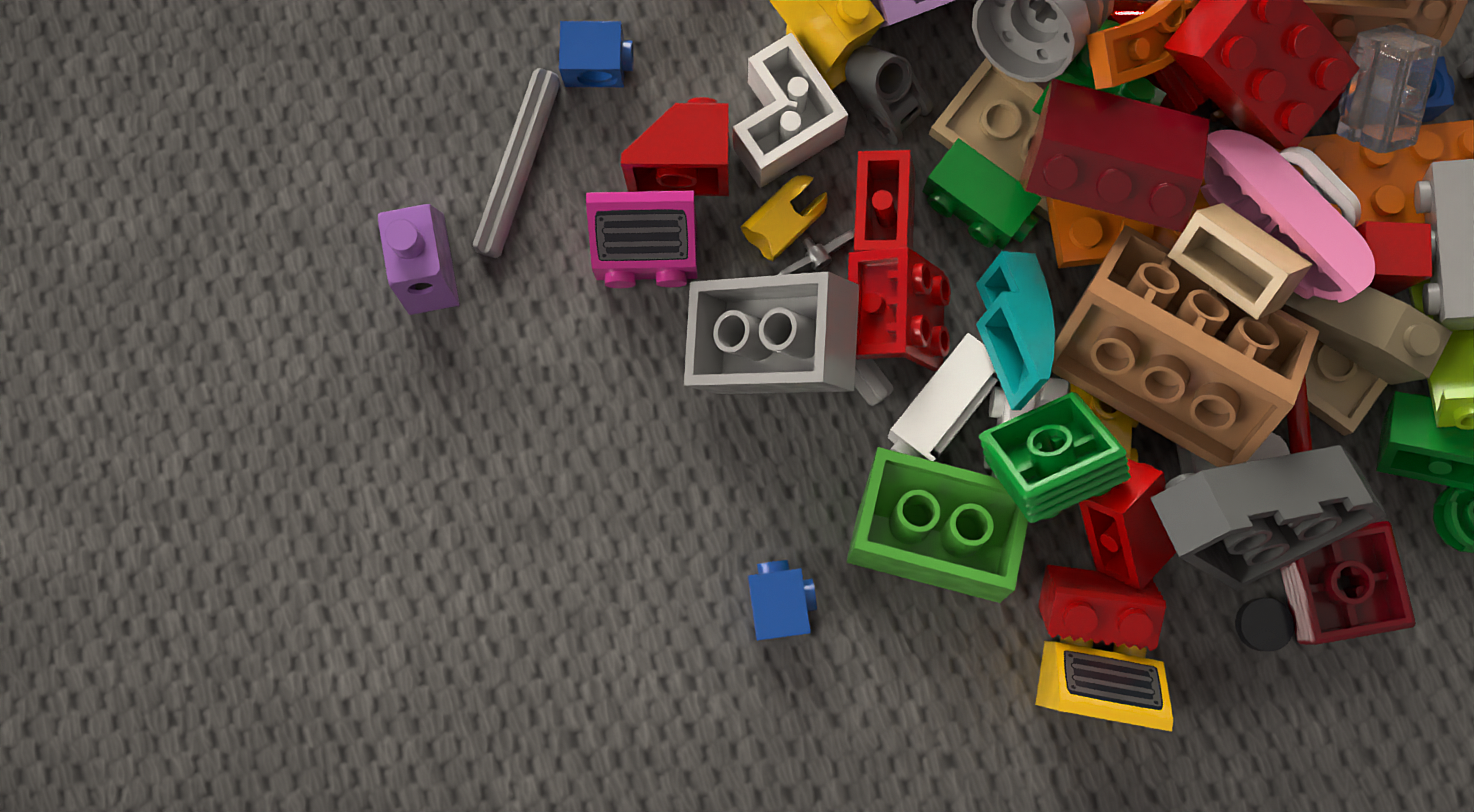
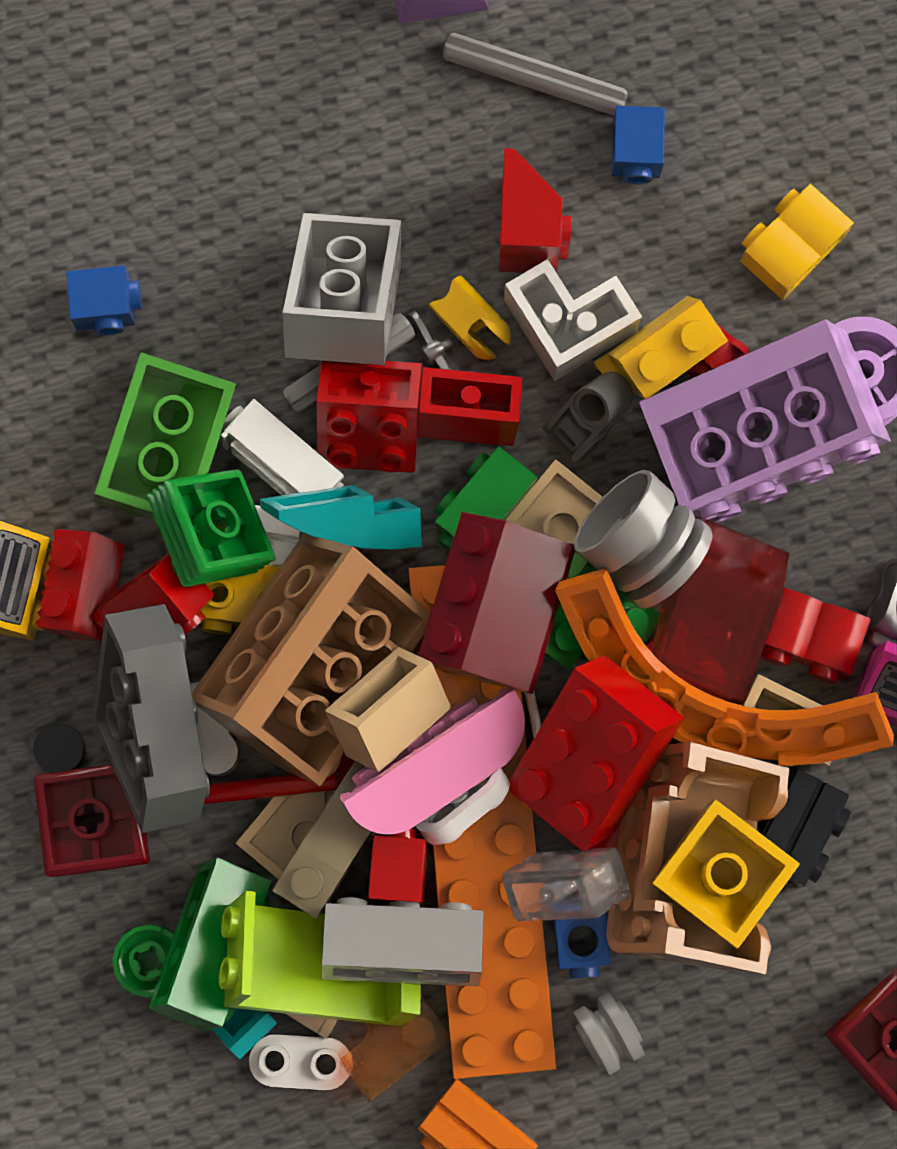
camera: 90 degrees right, 0 degrees up
slope [586,191,697,288] -> none

